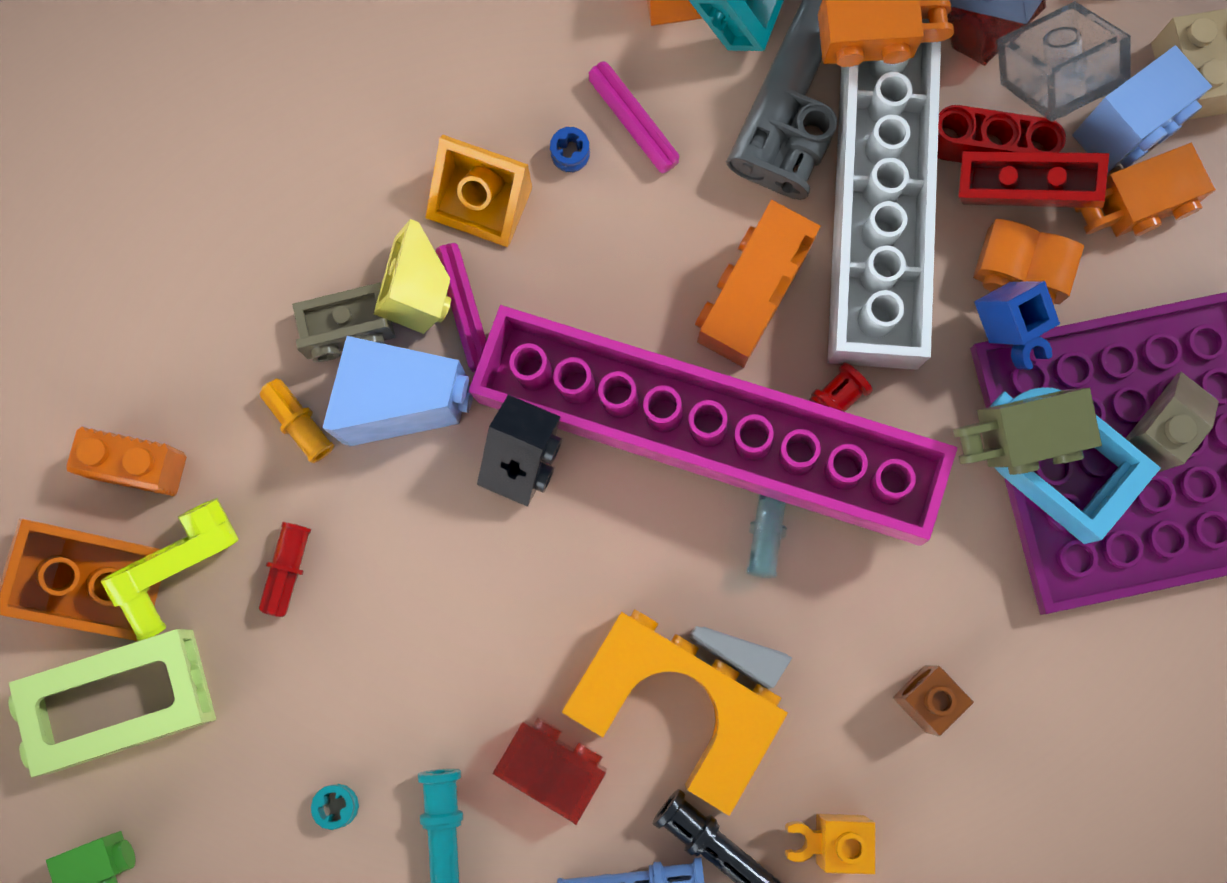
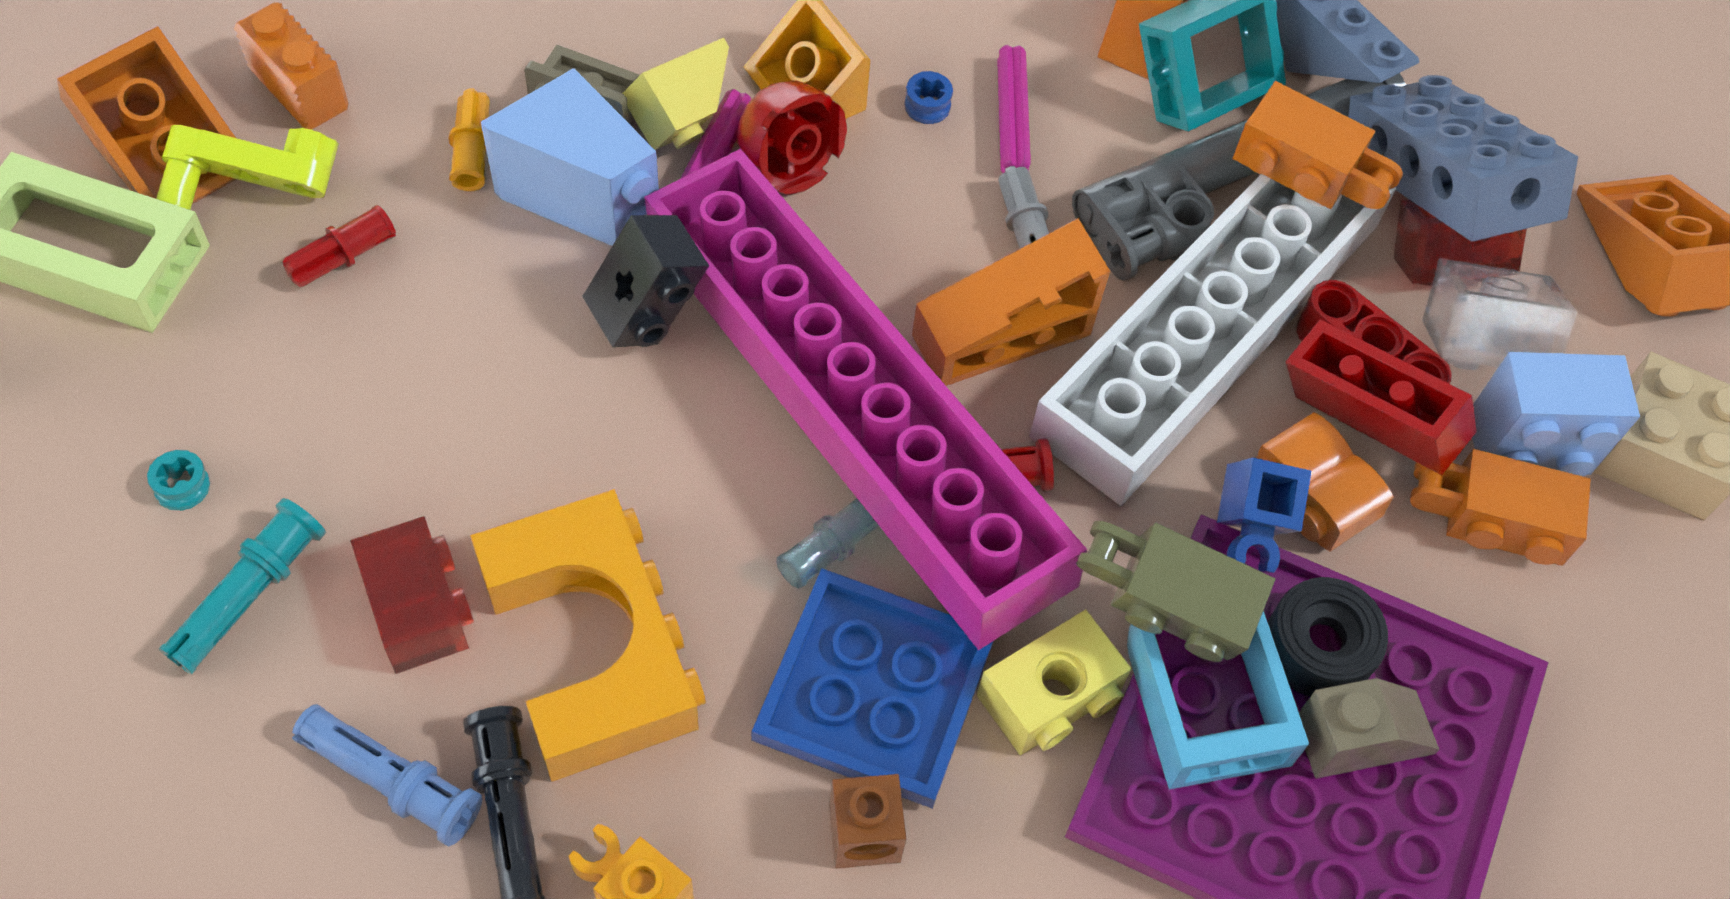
camera: 30 degrees right, 20 degrees down
light grey slope [689,626,792,689] -> none
none -> red cylinder [737,81,847,194]
none -> blue plate [751,568,994,809]
none -> light yellow brick [977,609,1132,756]
none -> light grey axle [998,166,1049,249]
none -> black tyre [1268,577,1388,697]

